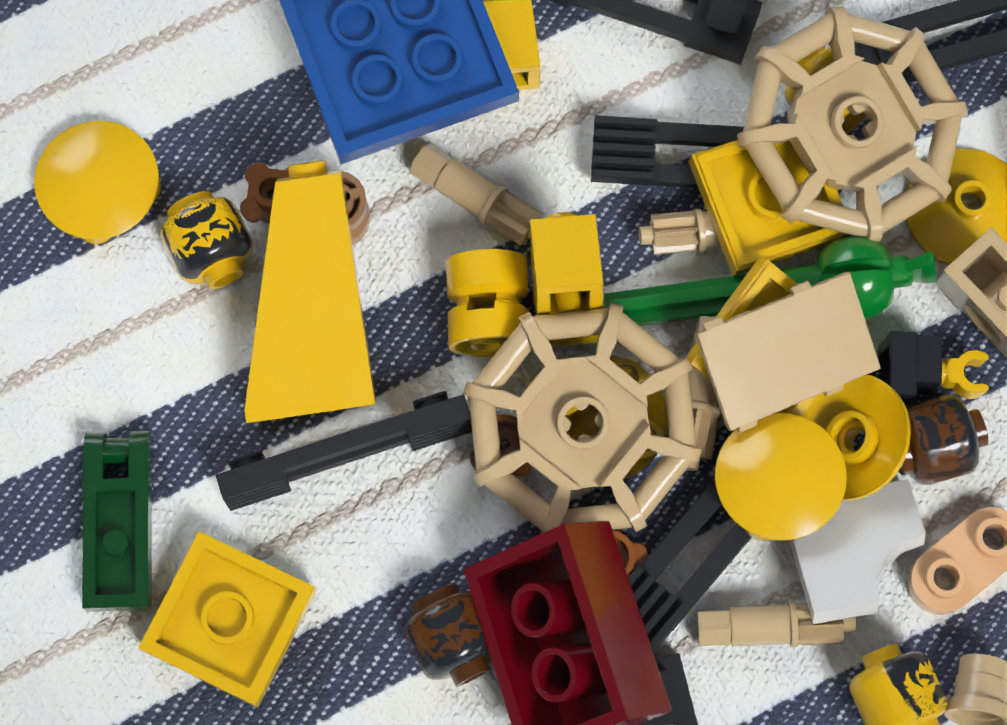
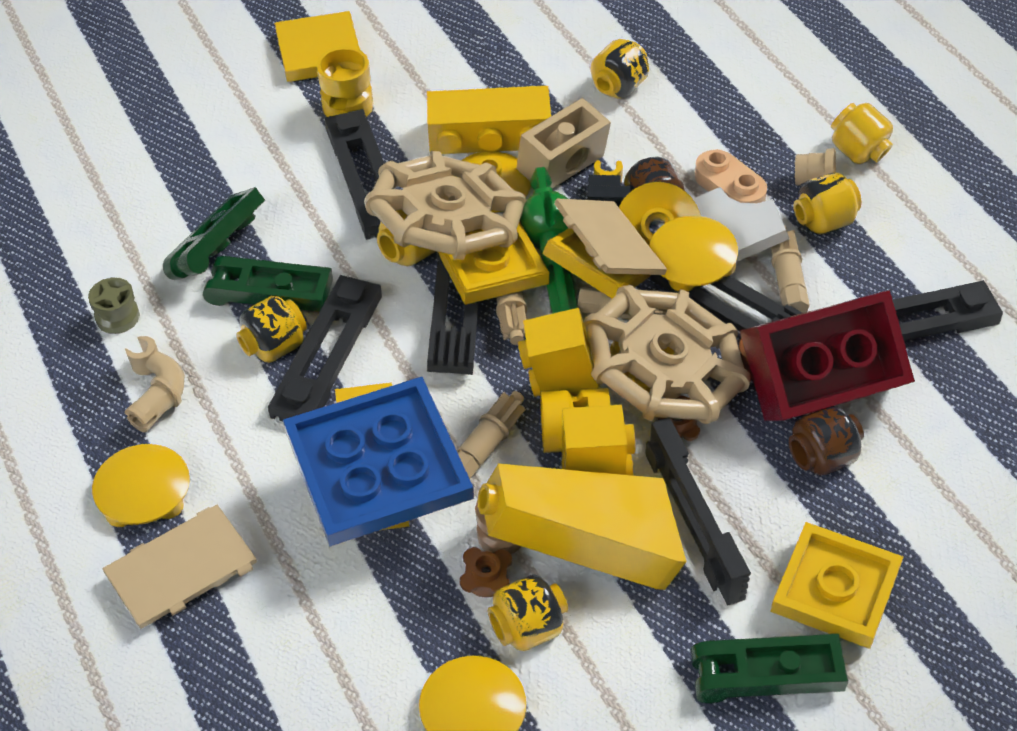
camera: 90 degrees left, 25 degrees down
none -> yellow brick [562,405,635,476]

